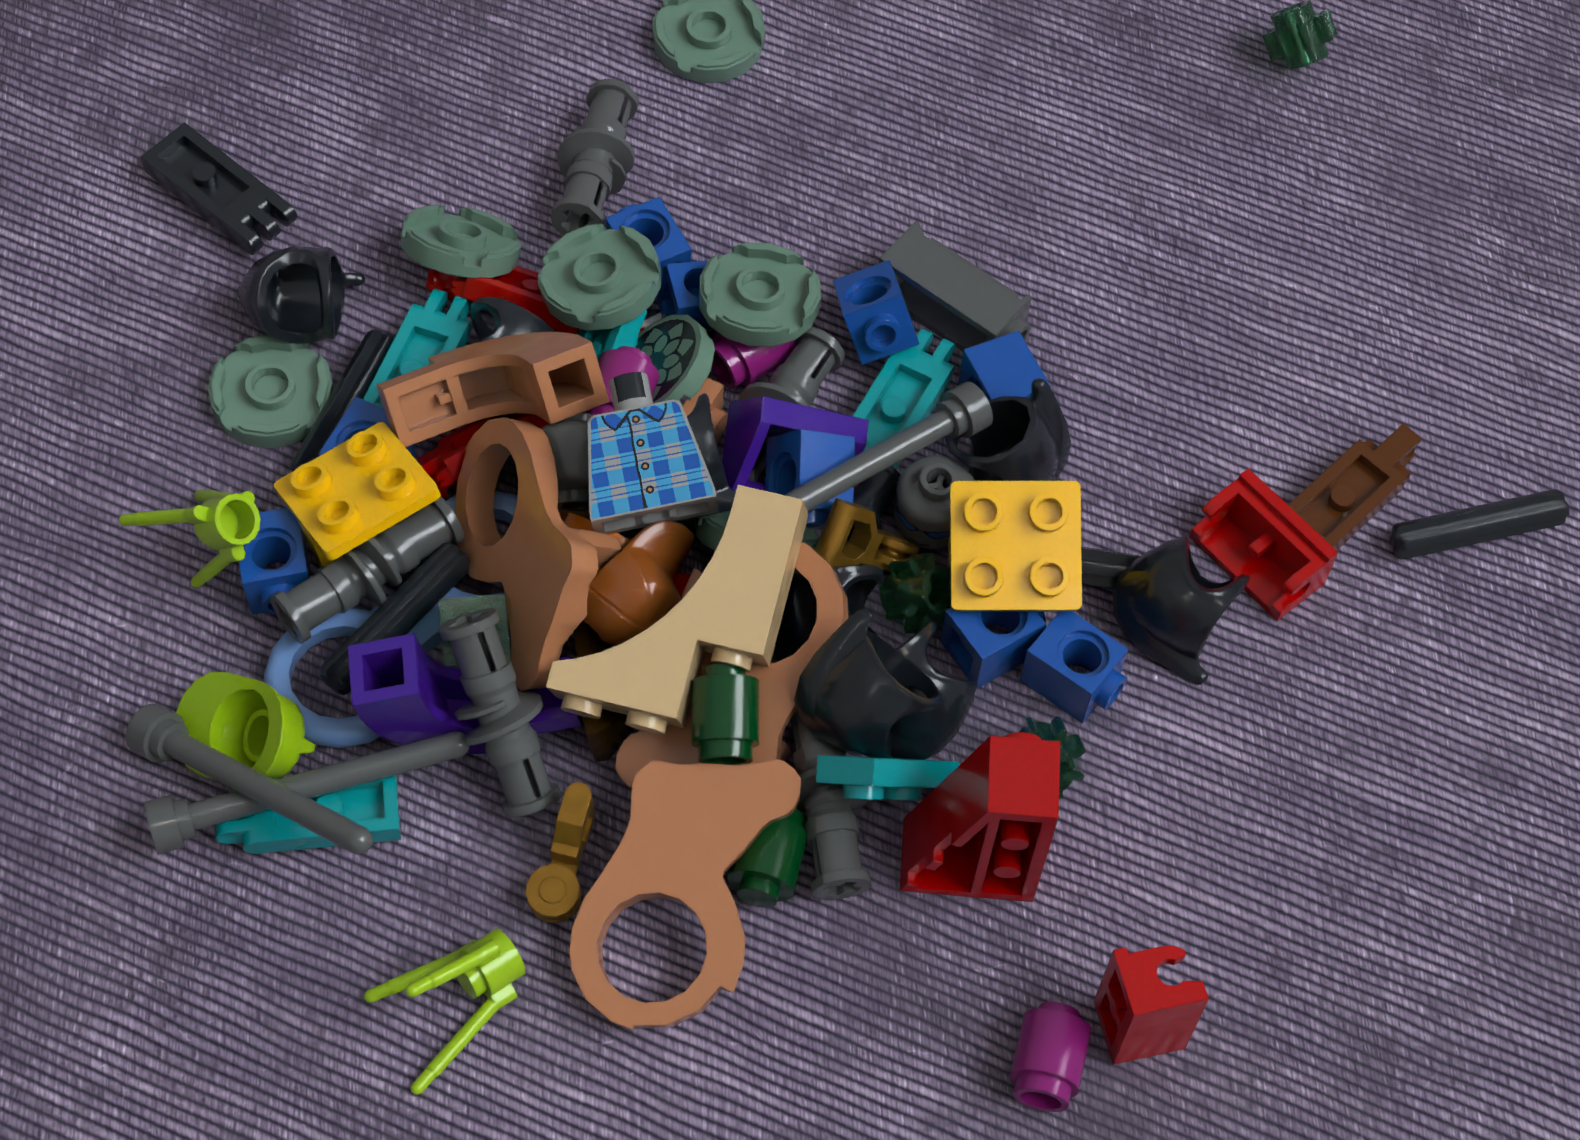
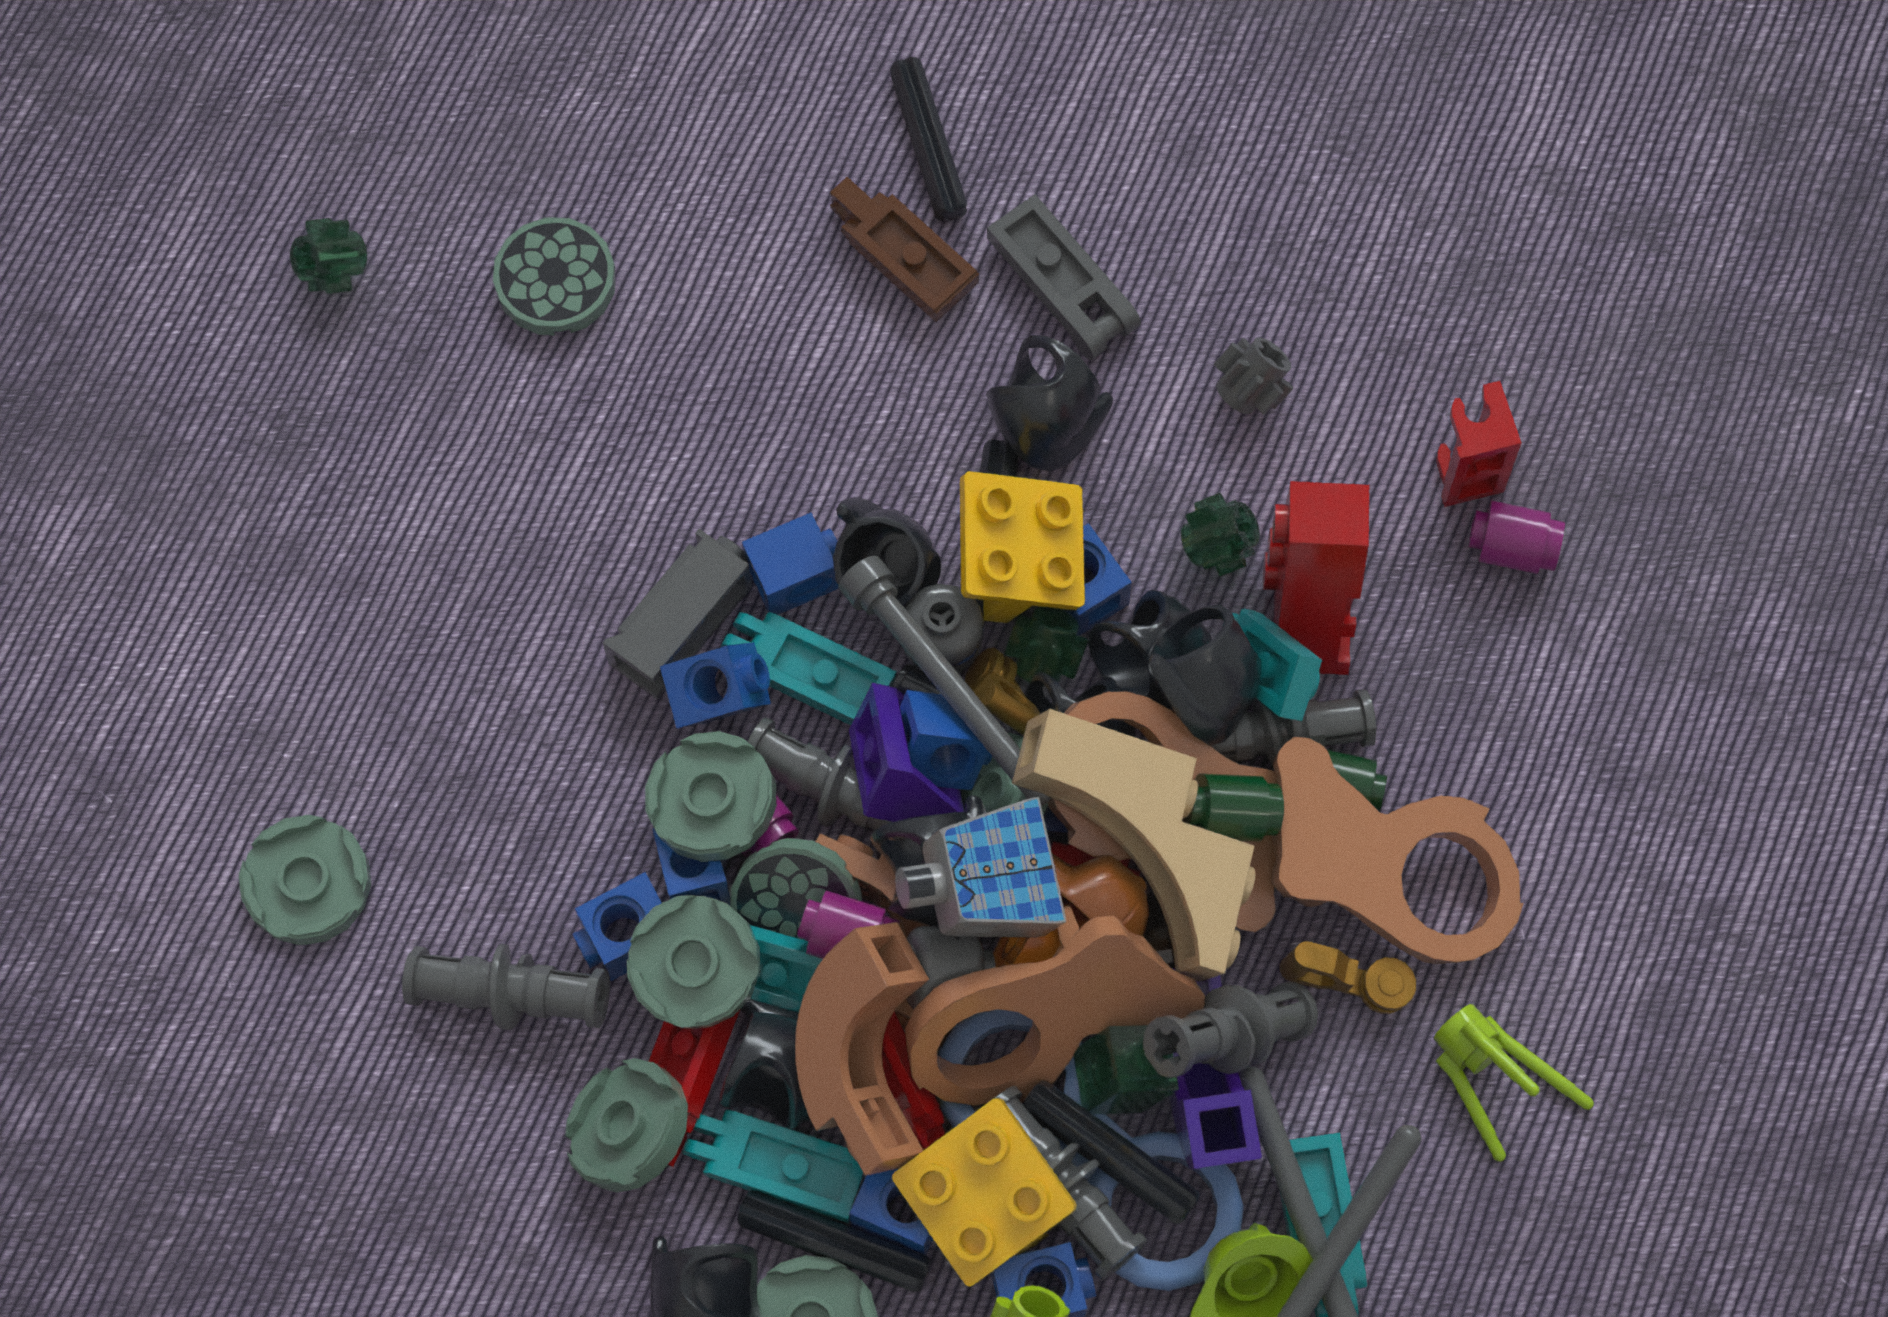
camera: 85 degrees left, 10 degrees up
blue brick [1020,611,1128,724] -> none
red hinge [1189,468,1338,621] -> none
none -> tile [493,217,616,335]
none -> dark grey plate [987,194,1141,360]
none -> dark grey gear [1214,337,1293,414]

